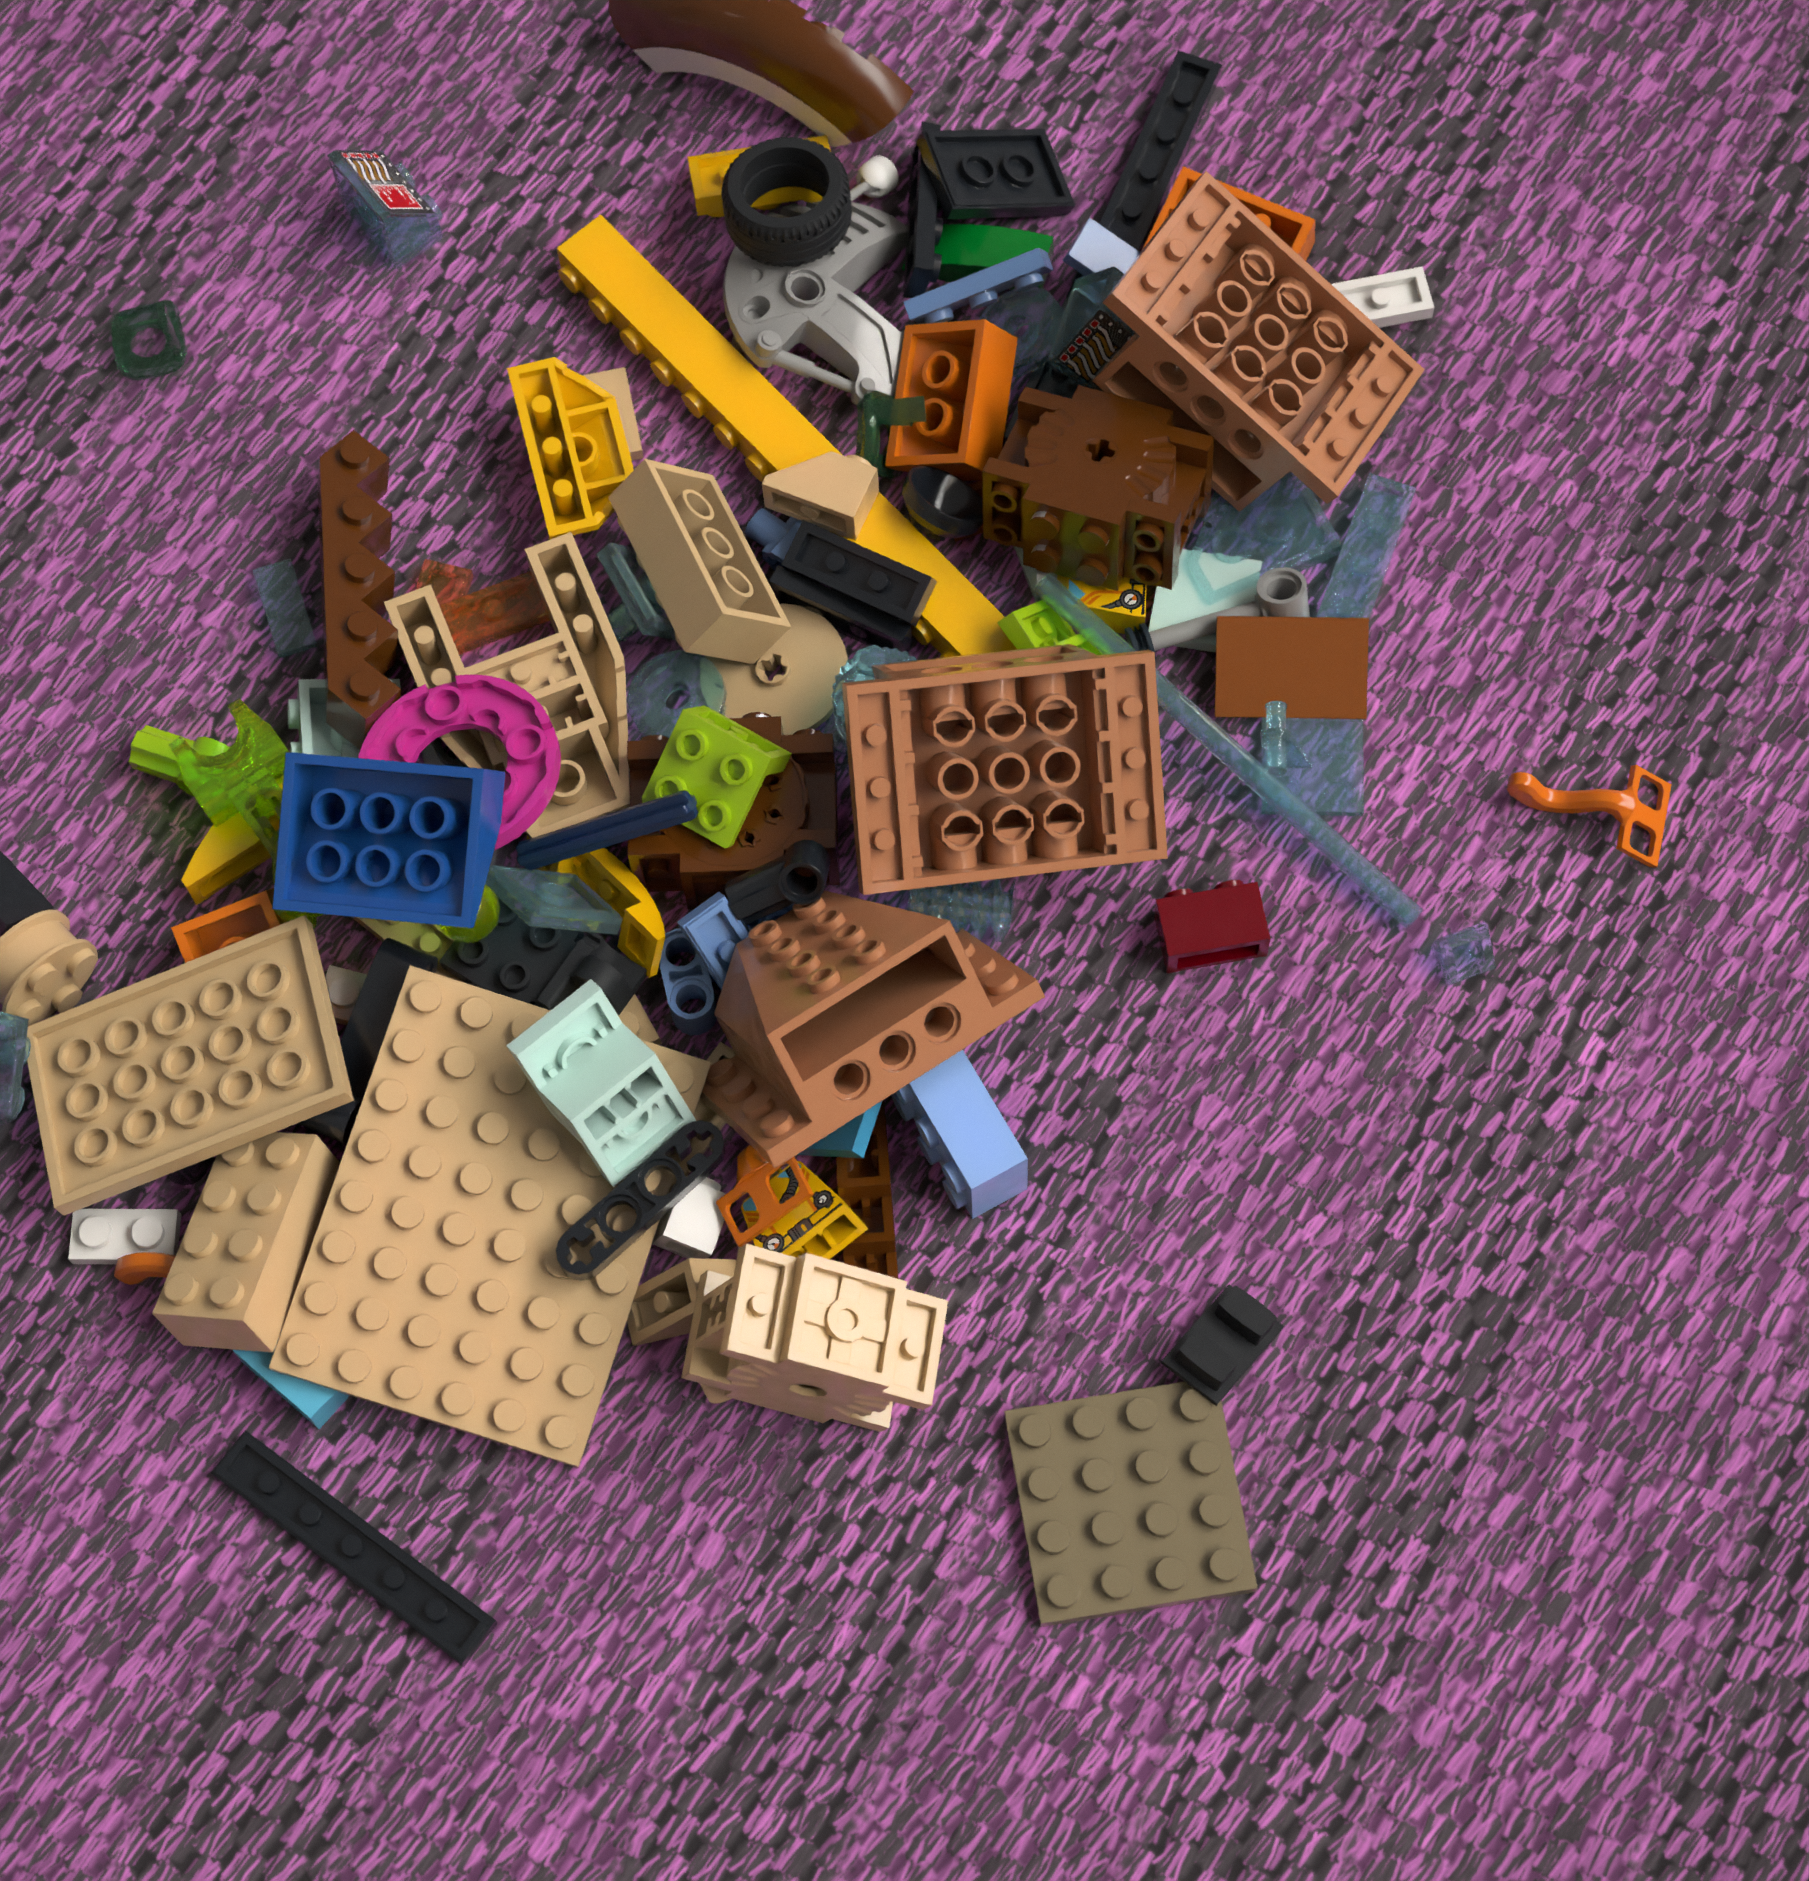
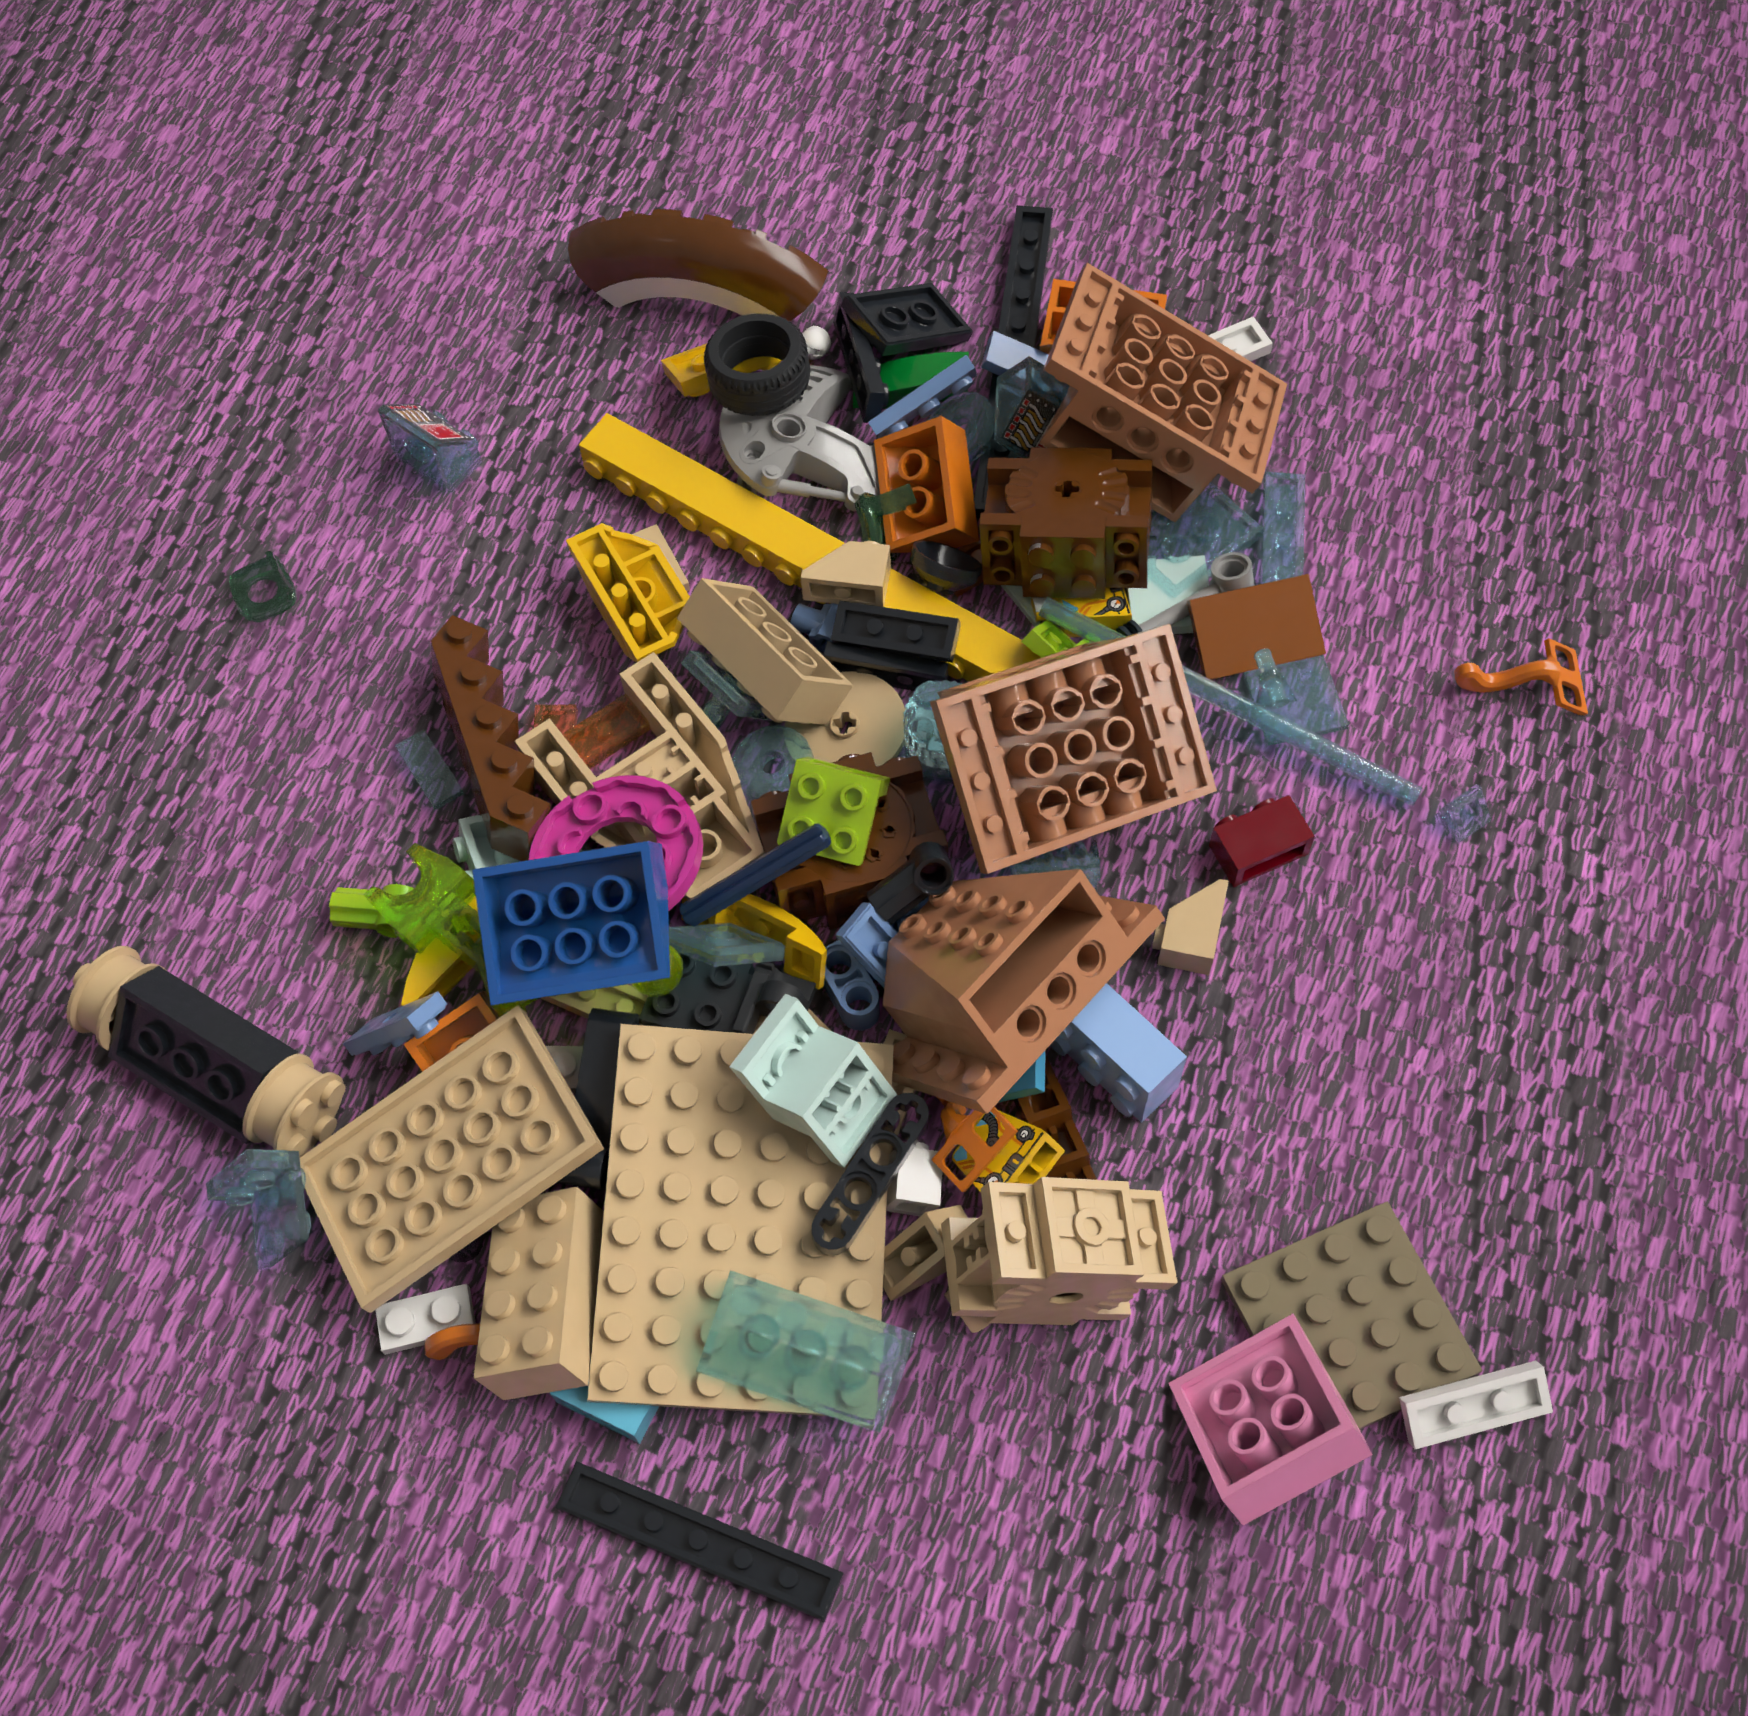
camera: 15 degrees left, 5 degrees down
black piece [1161,1284,1284,1406] -> none
none -> medium blue tile [343,991,447,1056]
none -> clear light blue slope [696,1270,915,1433]
none -> tan slope [1152,879,1229,975]
none -> bright pink slope [1168,1314,1373,1525]
none -> white plate [1399,1361,1553,1449]

